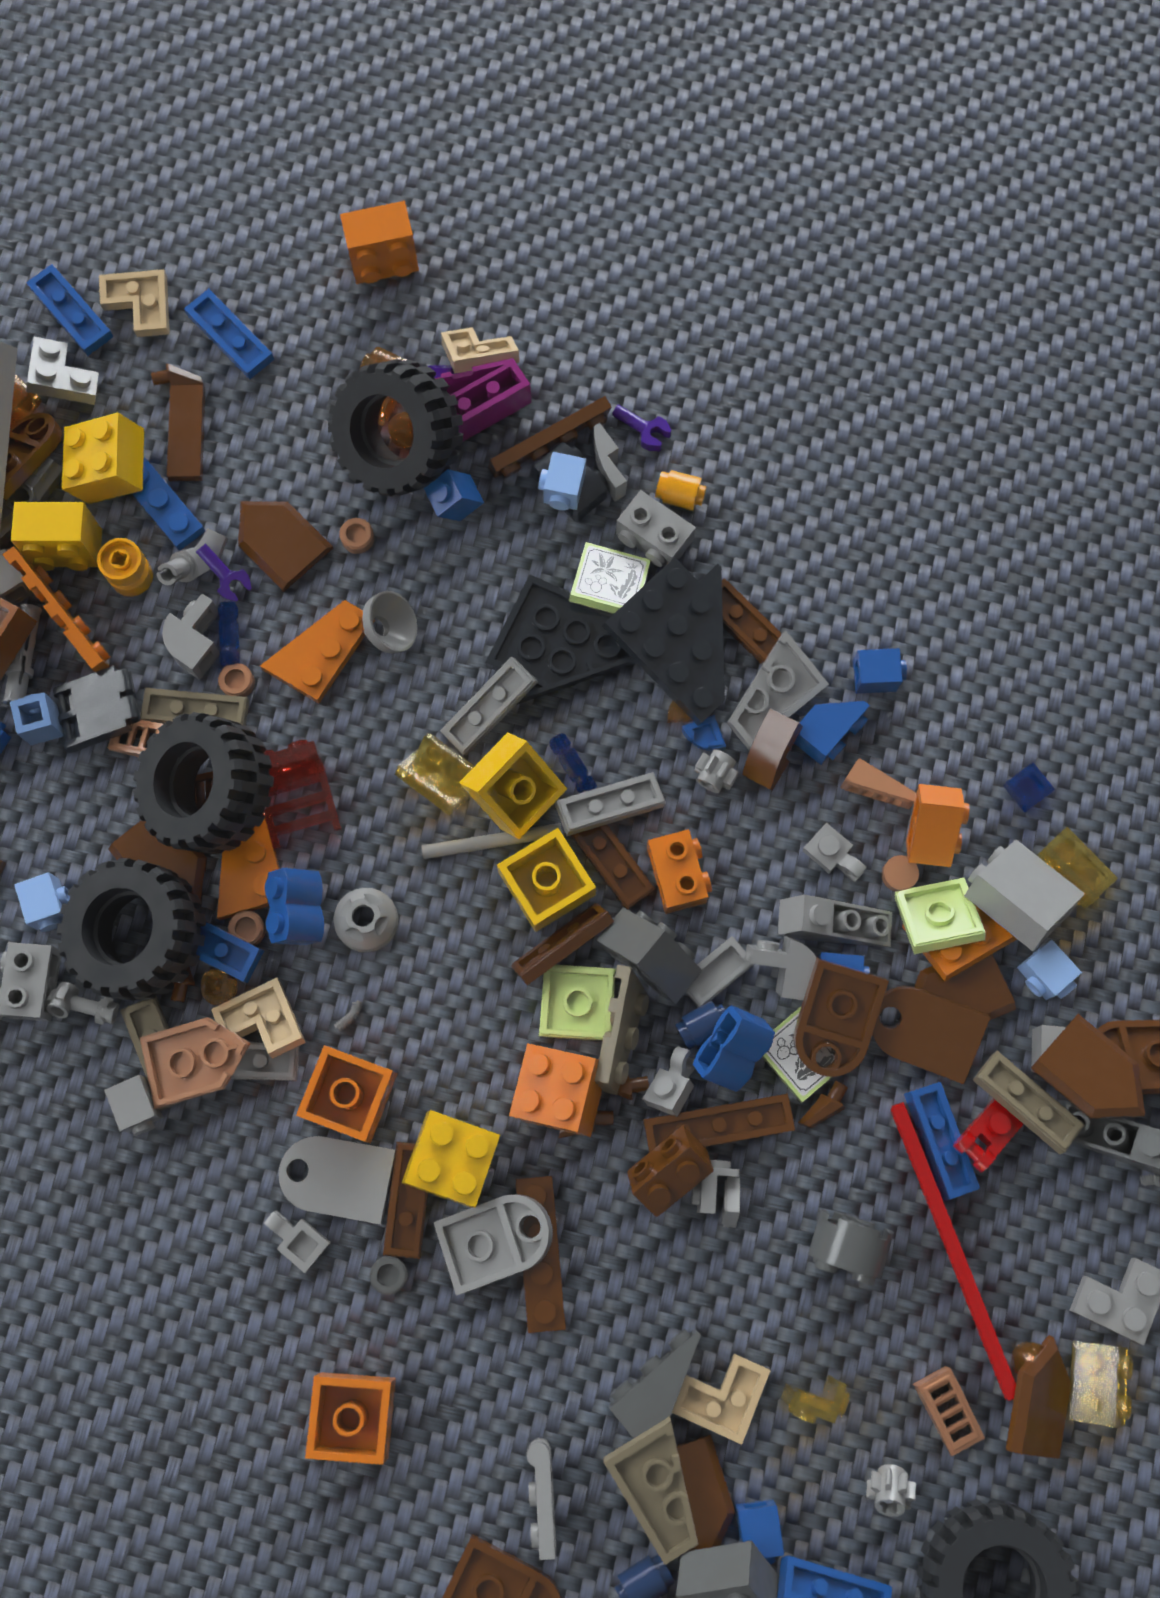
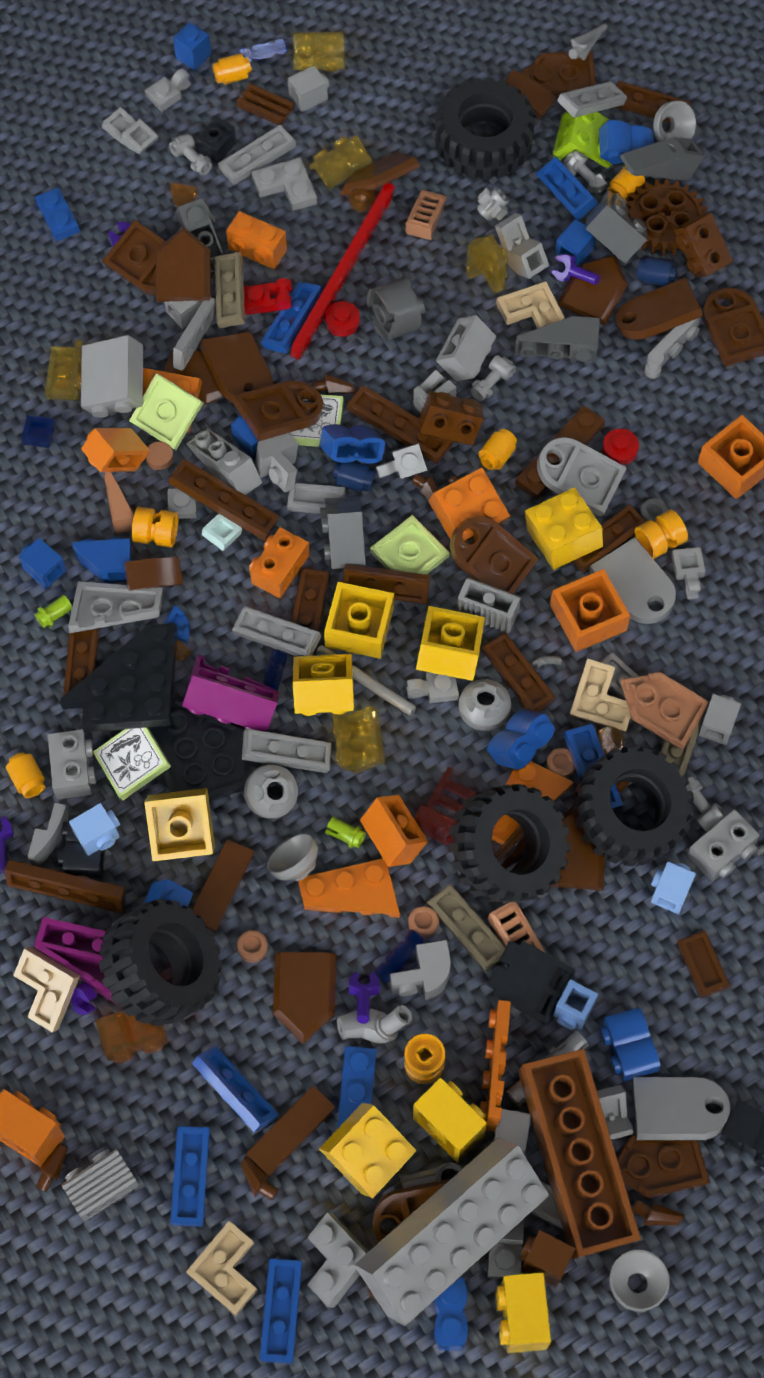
camera: 135 degrees left, 10 degrees down
dark tan wing [595,964,649,1095] -> none
dark tan wing [603,1416,698,1565] -> none
light grey gear [694,750,739,793] -> none
light blue brick [1017,940,1082,1000] -> none
none -> lime pin [35,595,72,628]
none -> reddish brown bar [35,1143,68,1192]
none -> light grey brick [61,1149,139,1222]
none -> light orange wheel [132,506,179,548]
none -> yellow brick [145,788,215,861]
none -> reddish brown plate [168,459,280,541]
none -> light grey tile [173,297,216,371]
none -> magenta wedge [182,654,279,732]
none -> reddish brown tile [192,839,255,933]
none -> blue plate [192,1046,278,1132]
none -> light aqua plate [201,514,242,551]
none -> orange brick [226,211,287,270]
none -> light grey piece [244,764,298,818]
none -> red wheel [325,301,360,337]
none -> lime pin [325,817,366,849]
none -> orange brick [360,795,428,867]
none -> light grey plate [406,672,459,704]
none -> yellow brick [416,606,485,681]
none -> light grey brick [436,315,496,381]
none -> reddish brown tile [450,516,538,594]
none -> light grey brick [457,577,521,633]
none -> light grey bar [470,355,516,401]
none -> light orange brick [478,429,517,470]
none -> reddish brown tile [482,632,556,712]
none -> light grey brick [495,213,549,279]
none -> dark purple bar [551,254,600,285]
none -> red wheel [602,429,639,465]
none -> reddish brown tile [616,278,703,339]
none -> light orange wheel [634,509,688,559]

